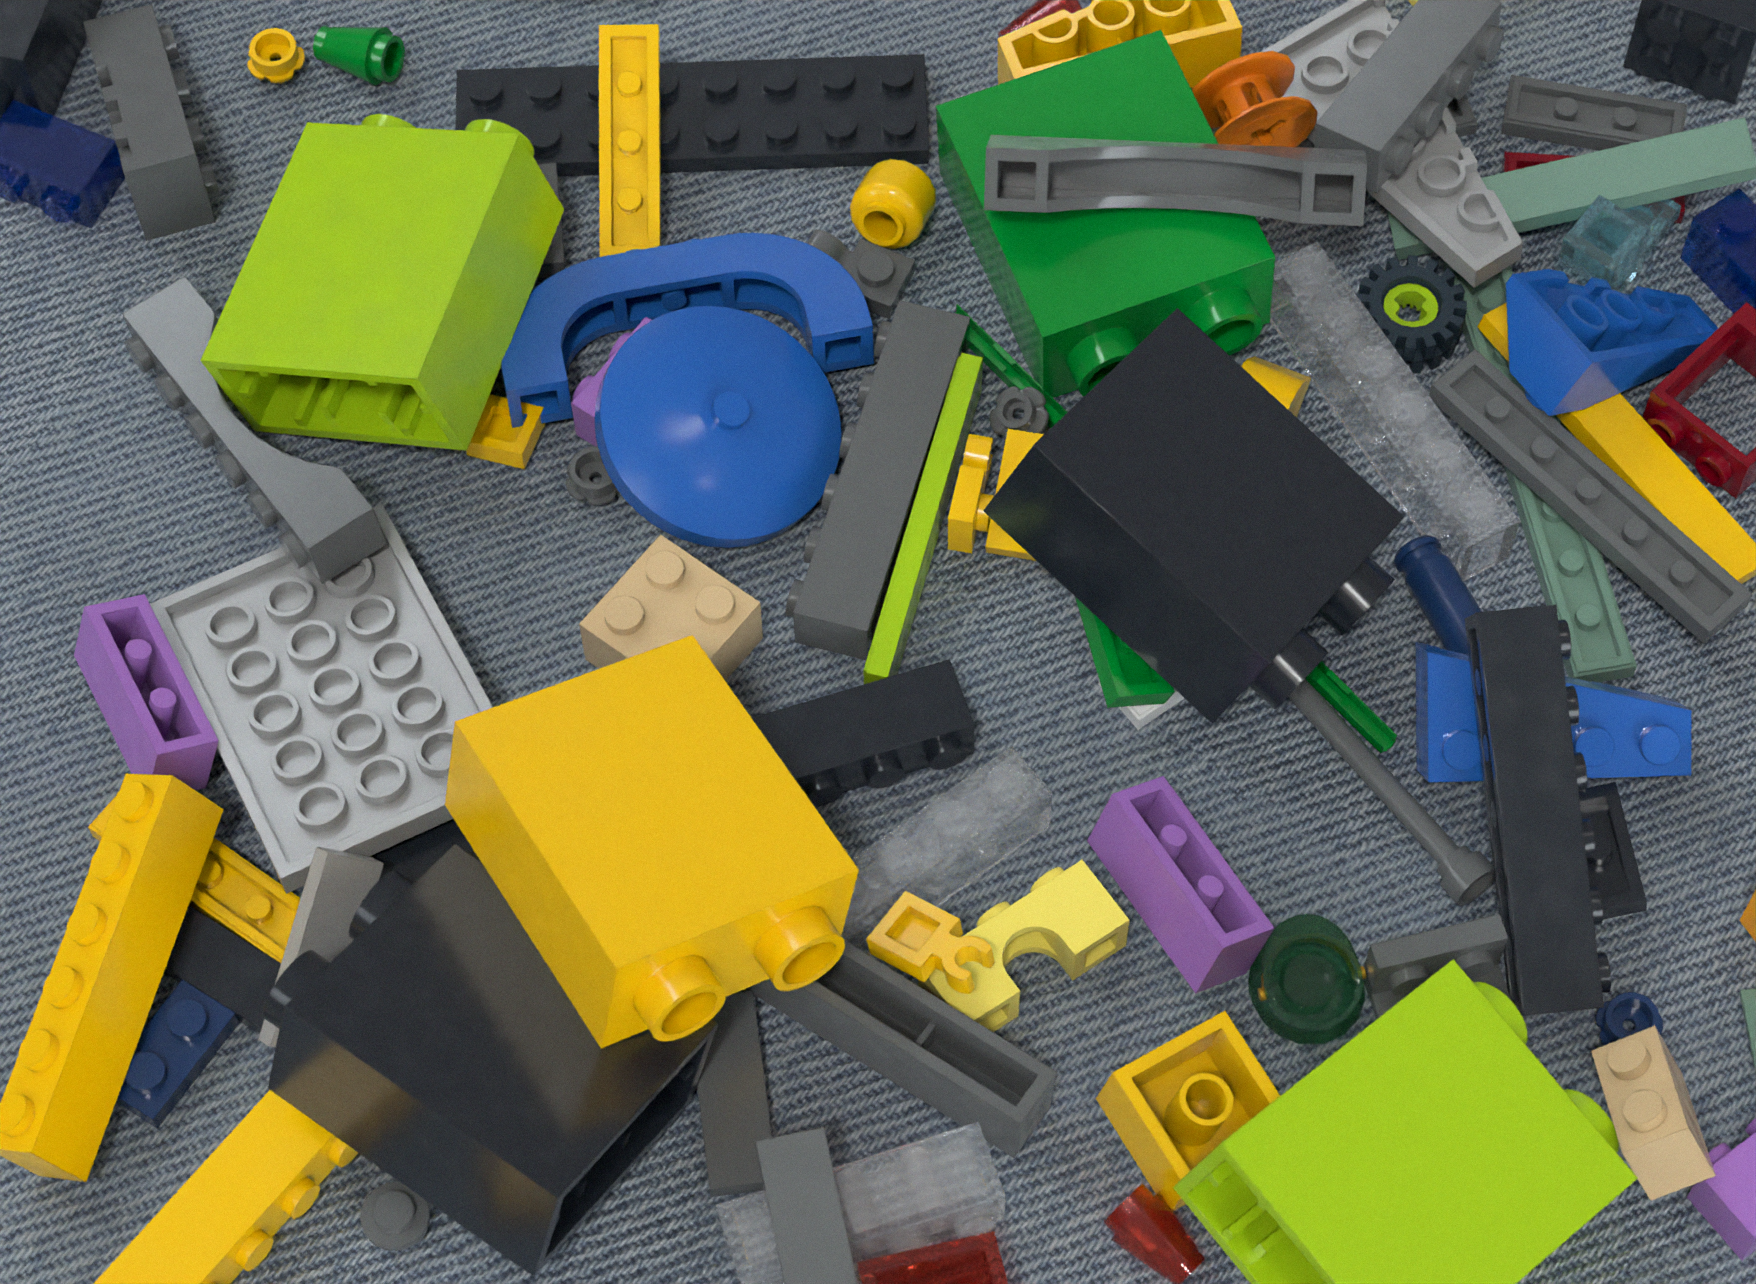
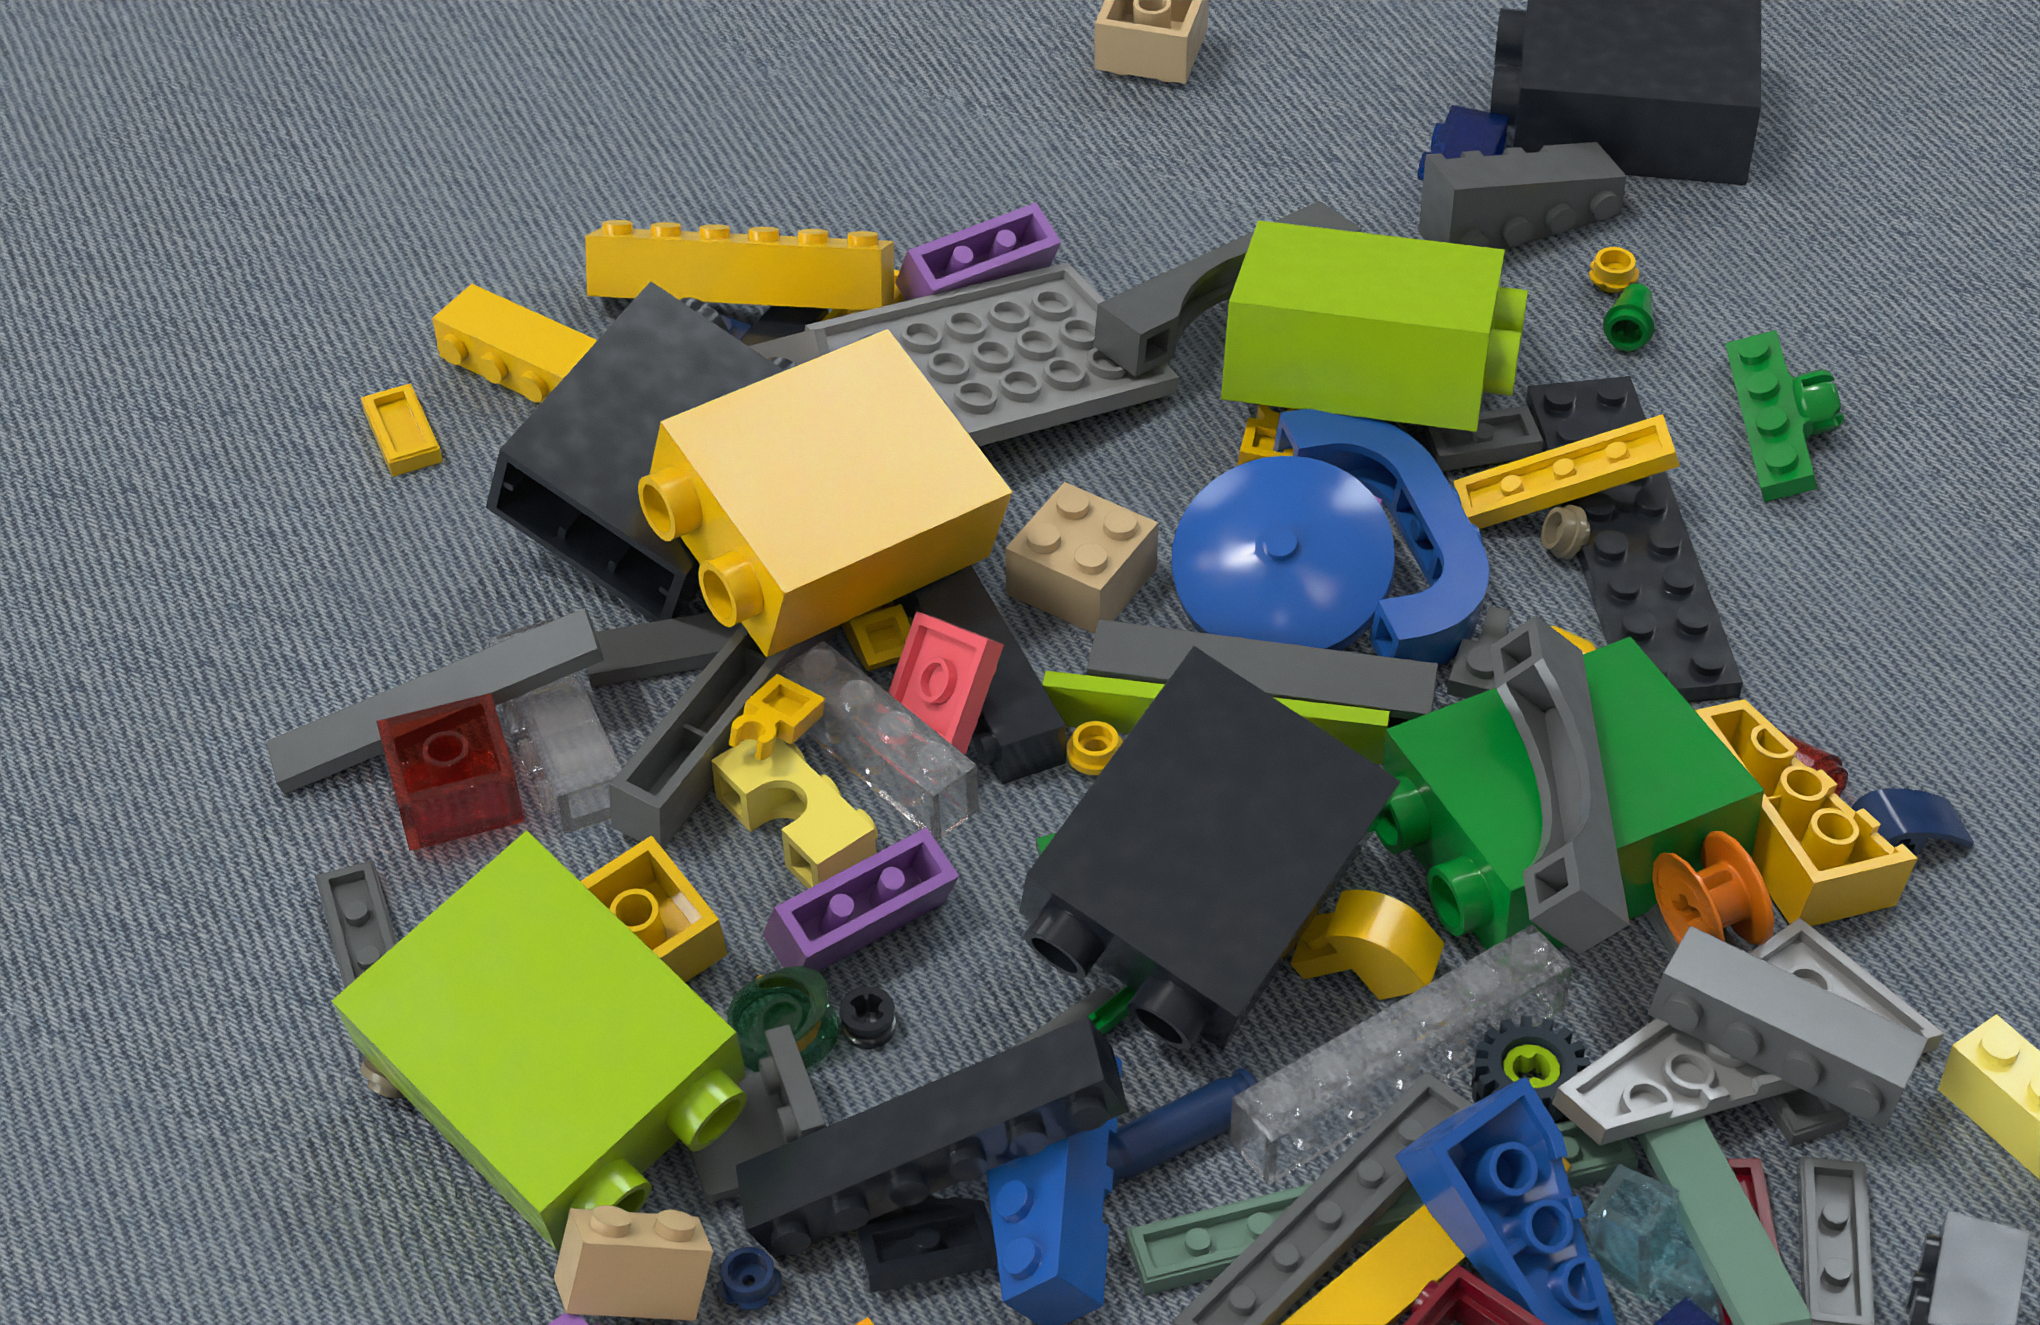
camera: 85 degrees right, 15 degrees down
none -> black bush [839,986,896,1049]
none -> coral plate [879,611,1004,755]
none -> yellow plate [1067,721,1123,775]
none -> dark tan plate [1541,505,1590,560]

